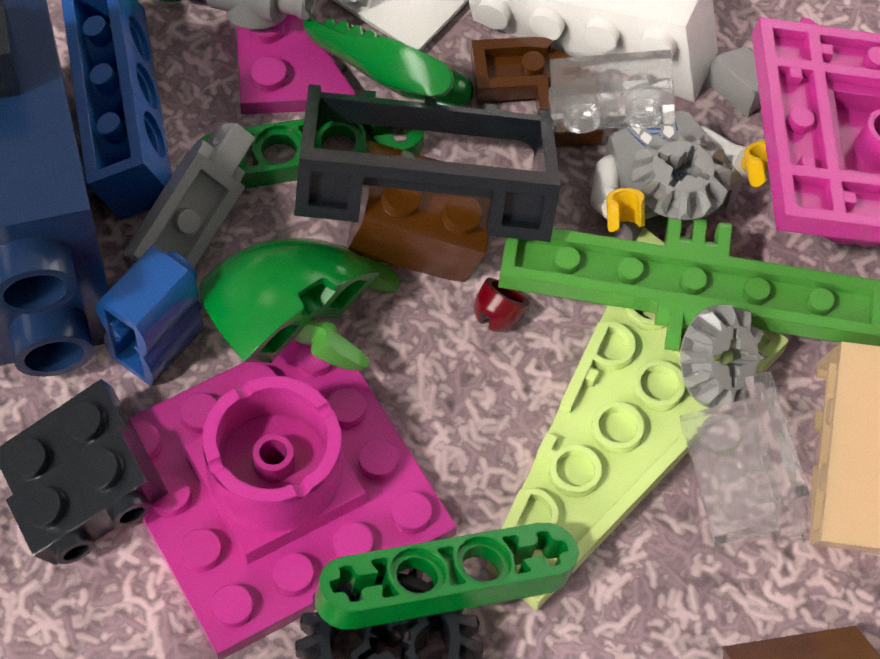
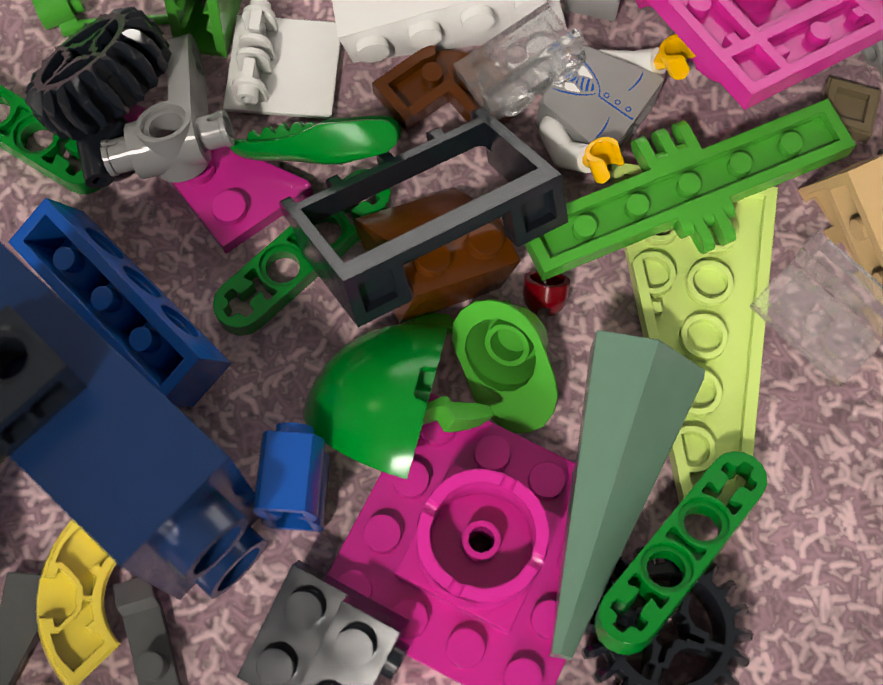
camera: 30 degrees left, 10 degrees up
light grey hinge [122,122,255,268] -> none
light grey gear [631,129,732,220] -> none
light grey gear [680,304,767,410] -> none
none -> bright green piece [451,299,558,433]
none -> sand green wedge [549,330,705,660]

